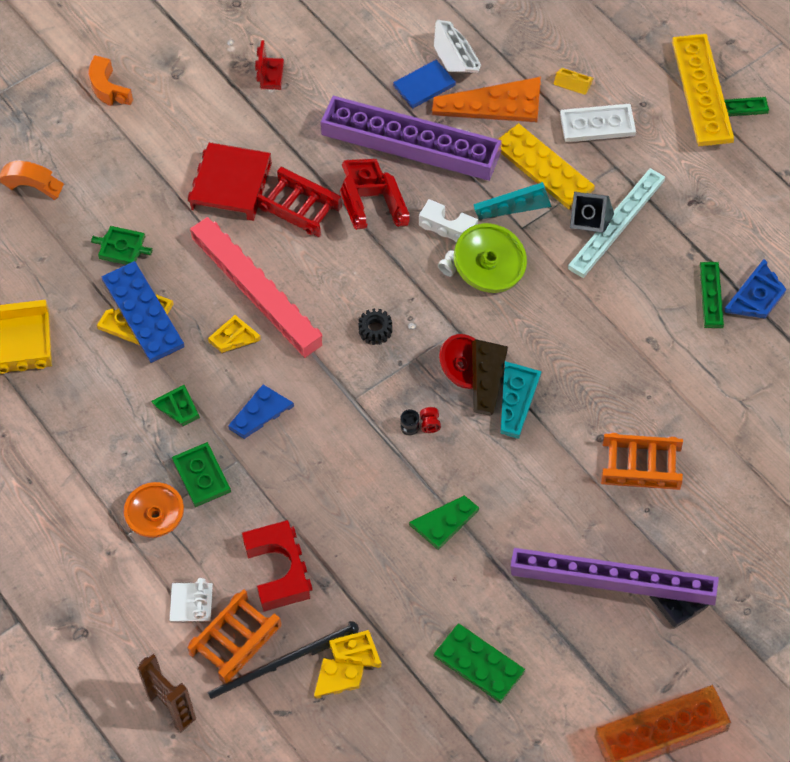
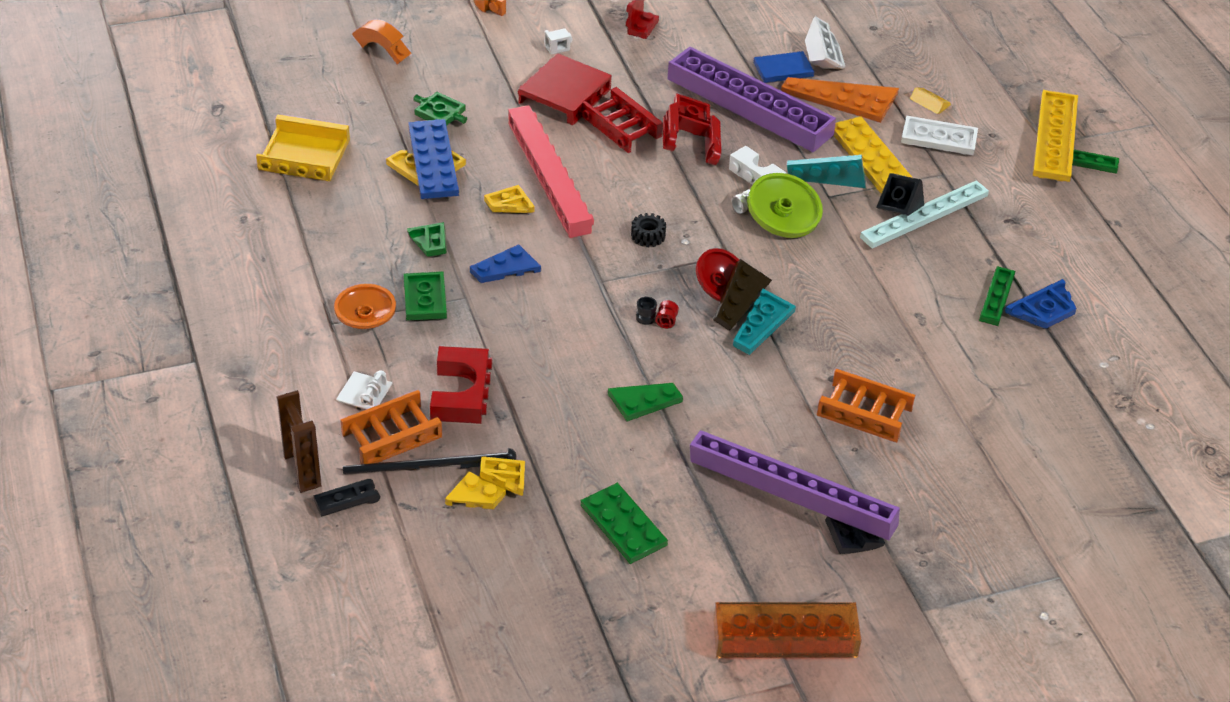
camera: 15 degrees right, 15 degrees down
none -> black plate [313,479,381,517]
none -> white brick [544,28,572,55]

